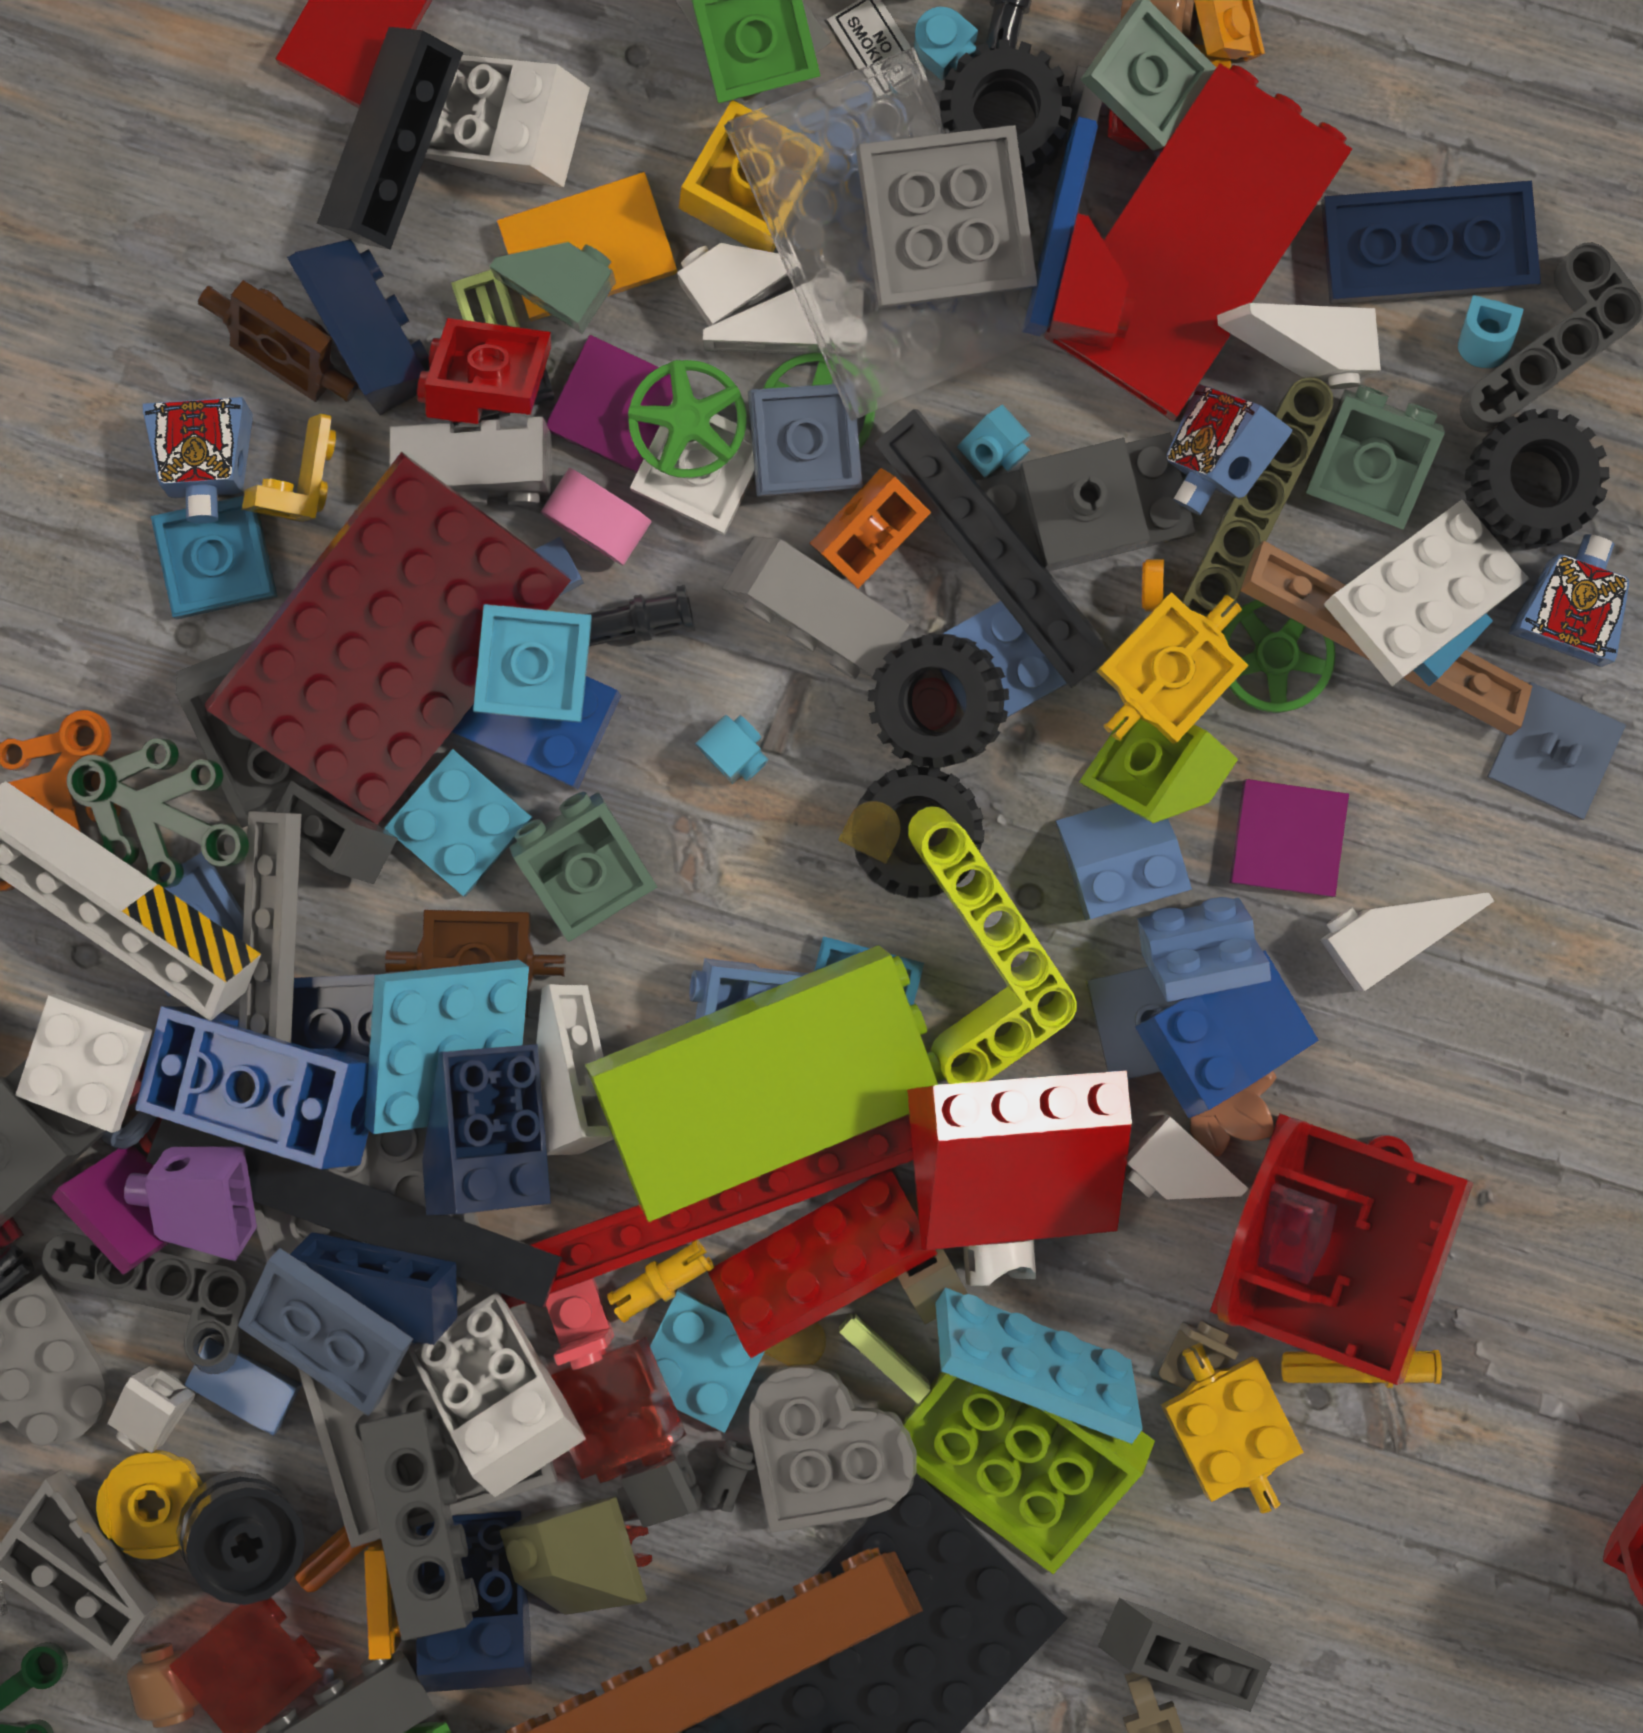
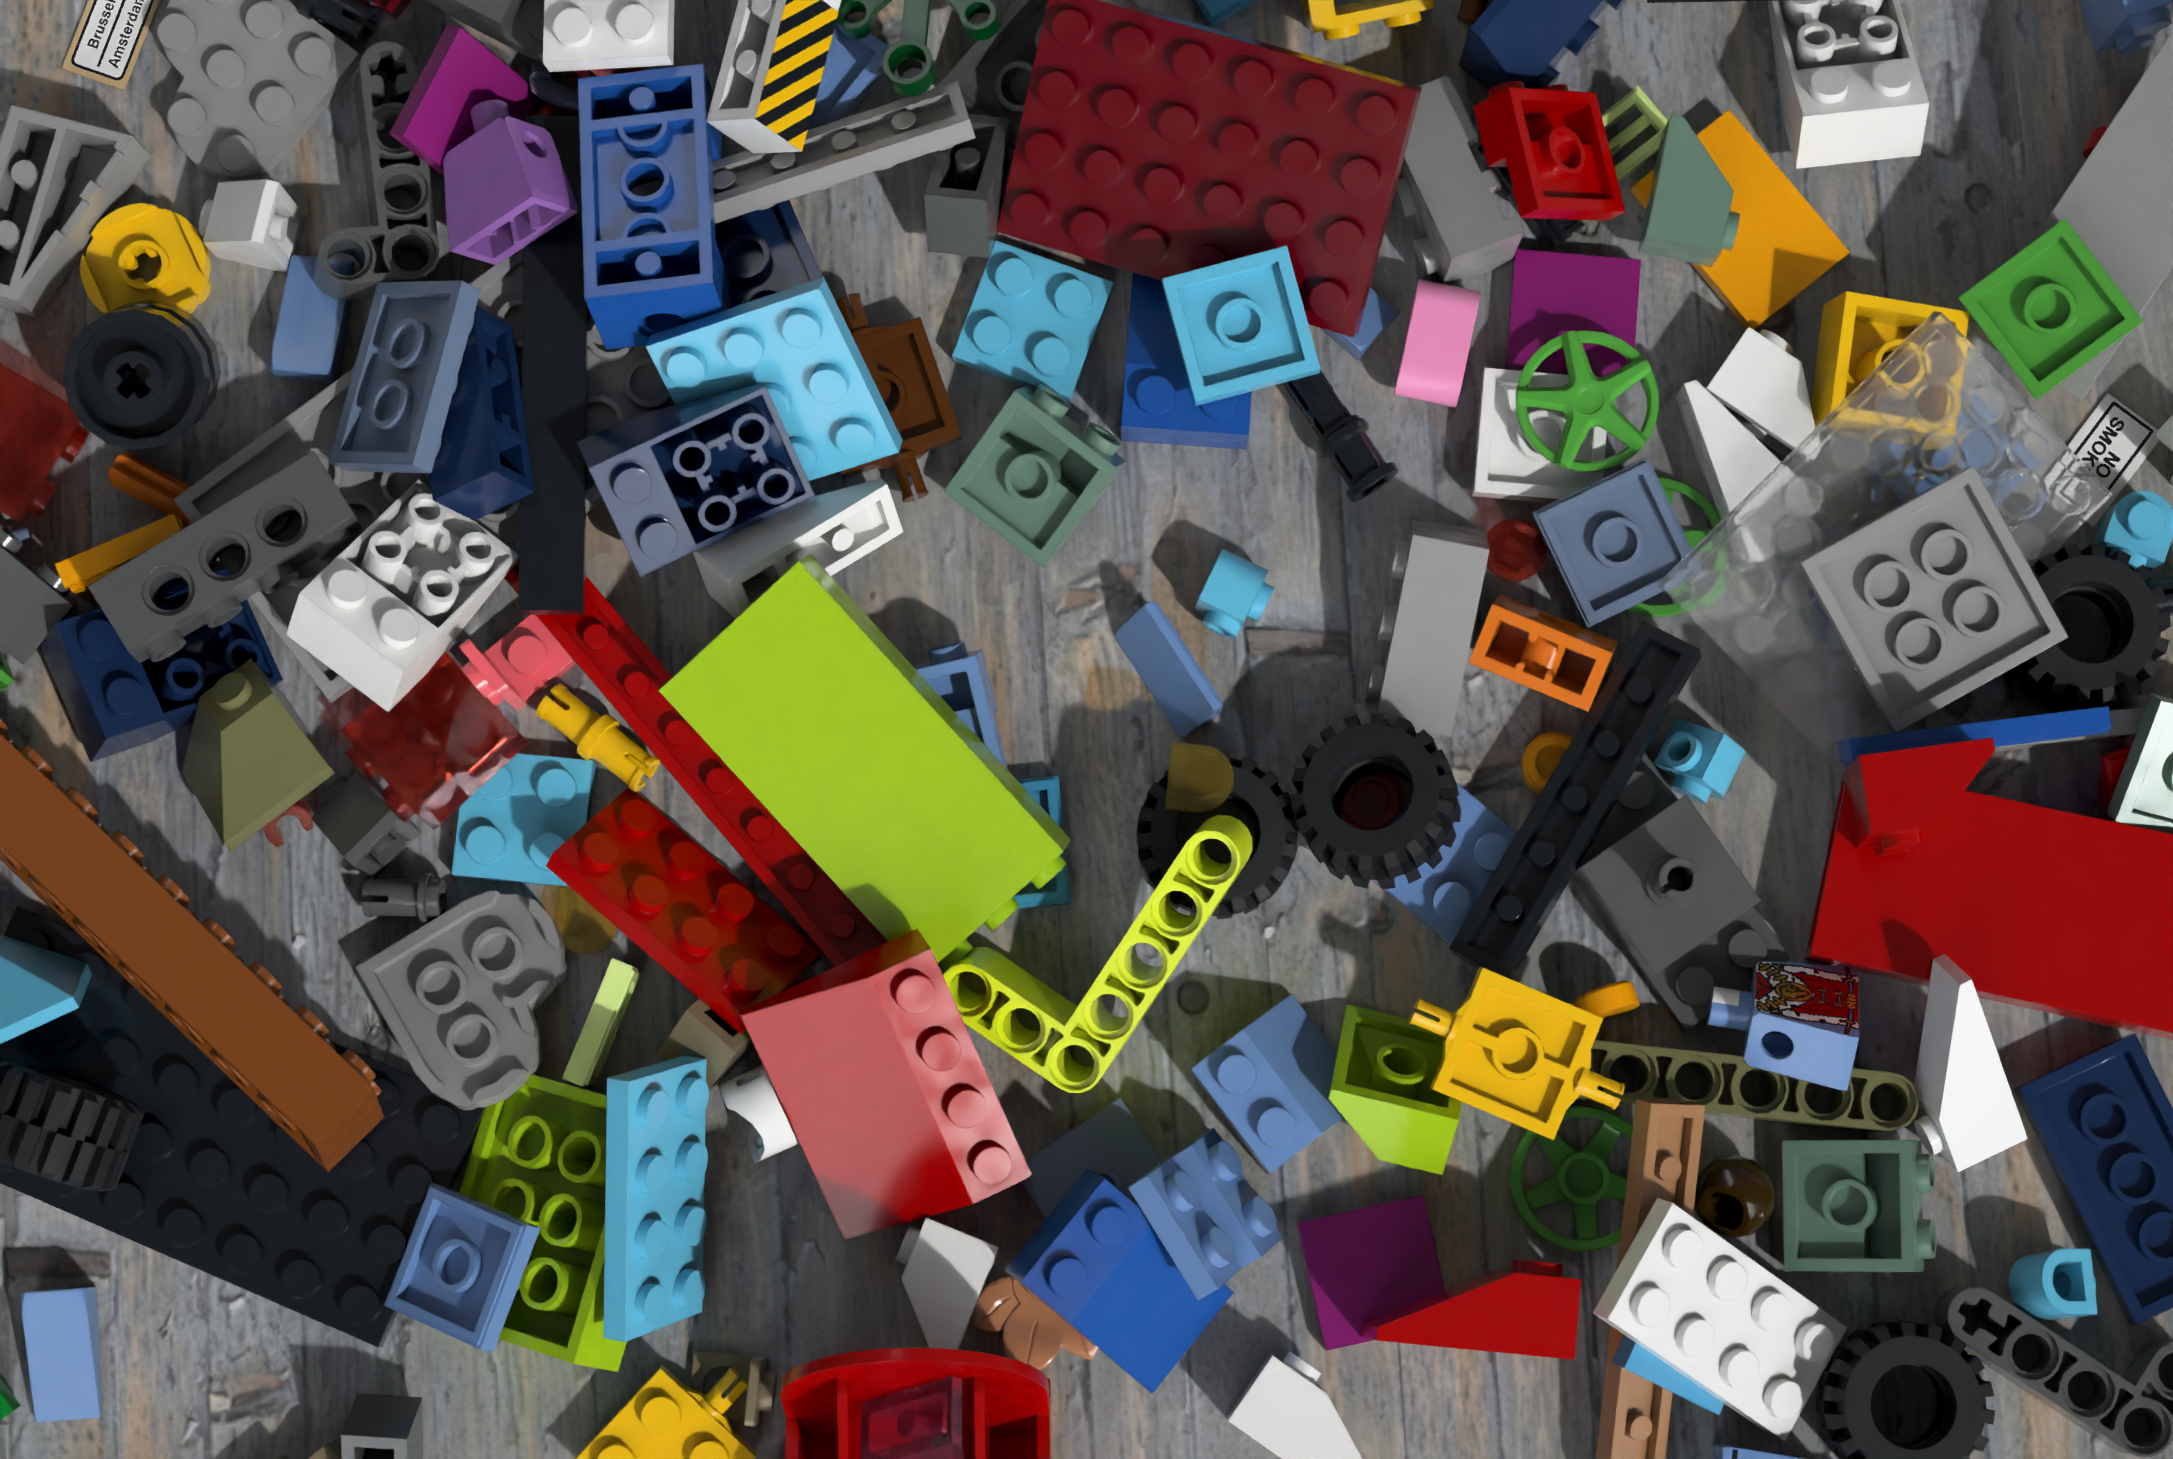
camera: 70 degrees right, 5 degrees down
none -> medium blue plate [384,1183,540,1352]
none -> medium blue slope [1115,600,1223,737]
none -> red slope [1360,1259,1581,1360]
none -> clear red plate [1486,518,1547,582]
none -> light orange tile [1520,732,1573,795]
none -> dark brown piece [1694,1155,1776,1238]

